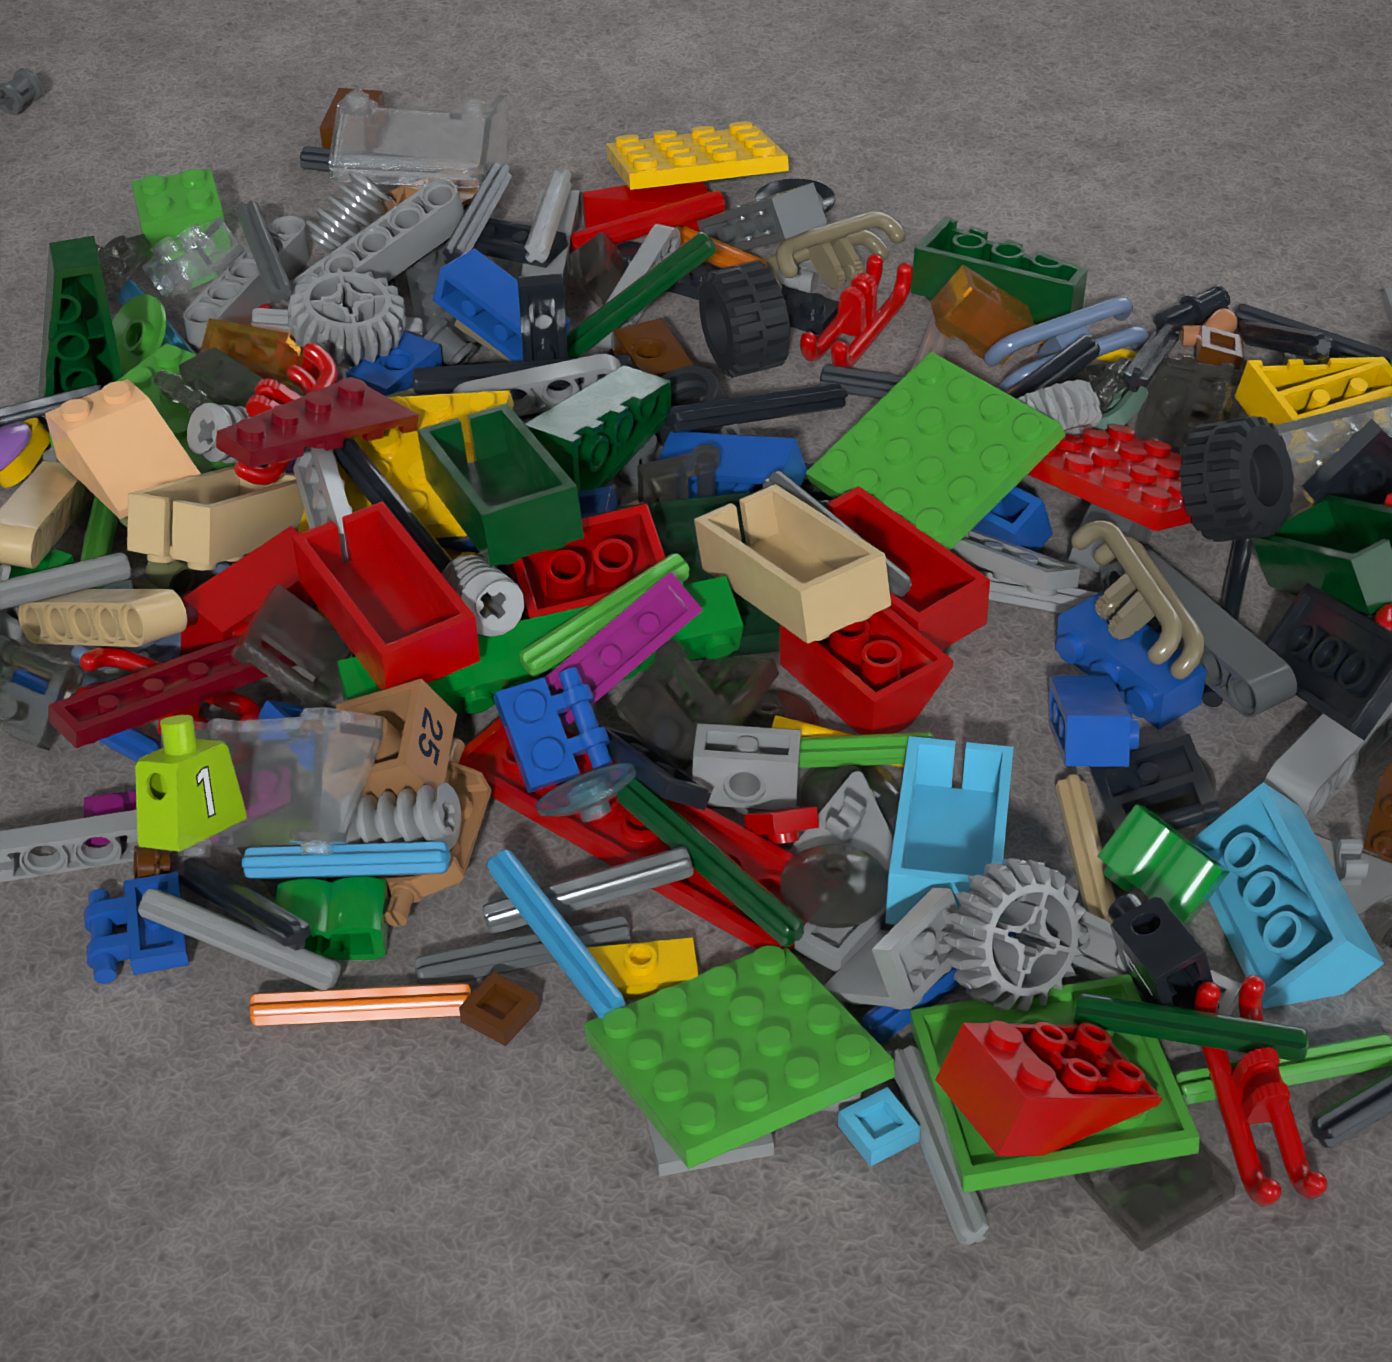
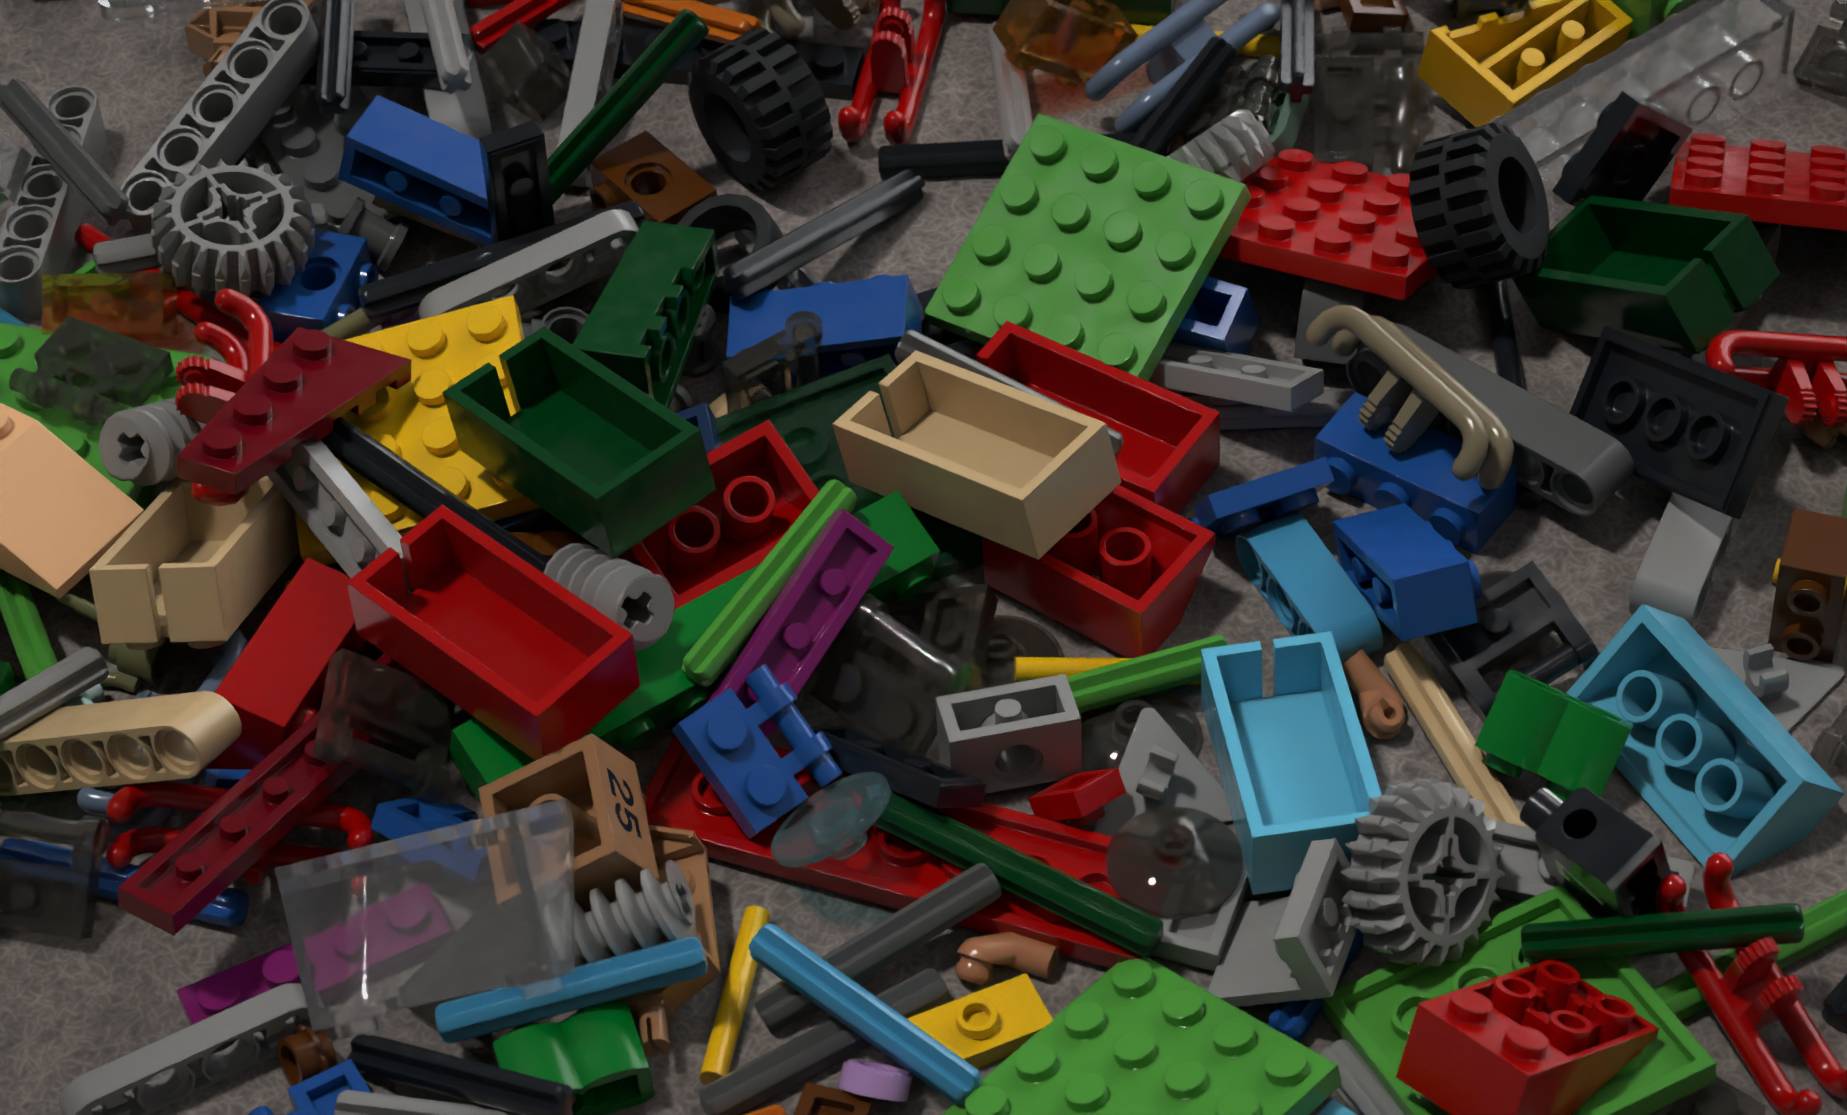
camera: 15 degrees left, 5 degrees up
lime torso [135,715,247,852] -> none
light grey piece [305,171,393,254] -> none
none -> yellow bar [699,905,771,1085]
none -> lavender tile [839,1059,912,1102]
none -> nougat arm [955,932,1059,985]
none -> blue plate [1188,457,1335,540]
none -> dark azure beam [1235,512,1383,664]
none -> nougat arm [1342,649,1405,740]

